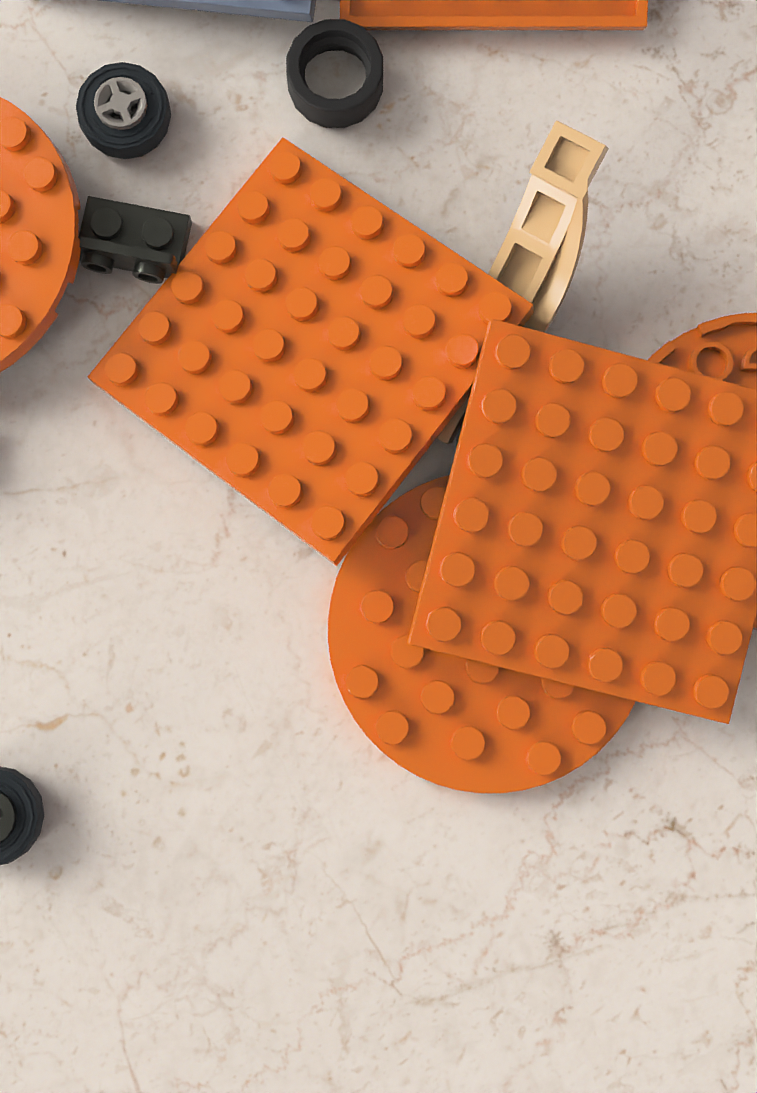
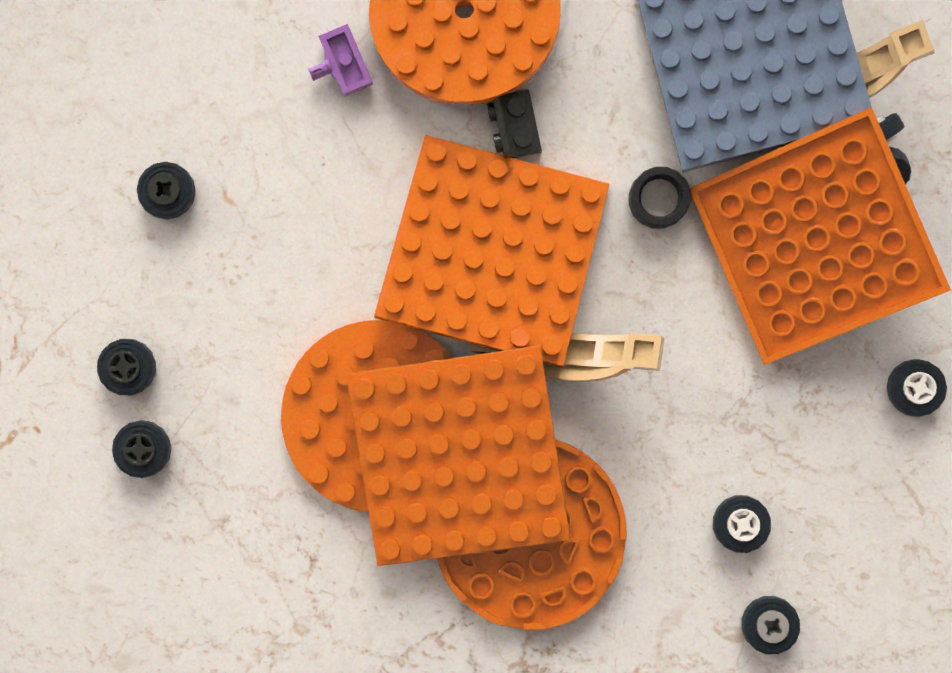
camera: 70 degrees right, 5 degrees up
black wheel [76,62,171,159] -> none
none -> black wheel [97,339,156,396]
none -> black wheel [112,420,171,478]

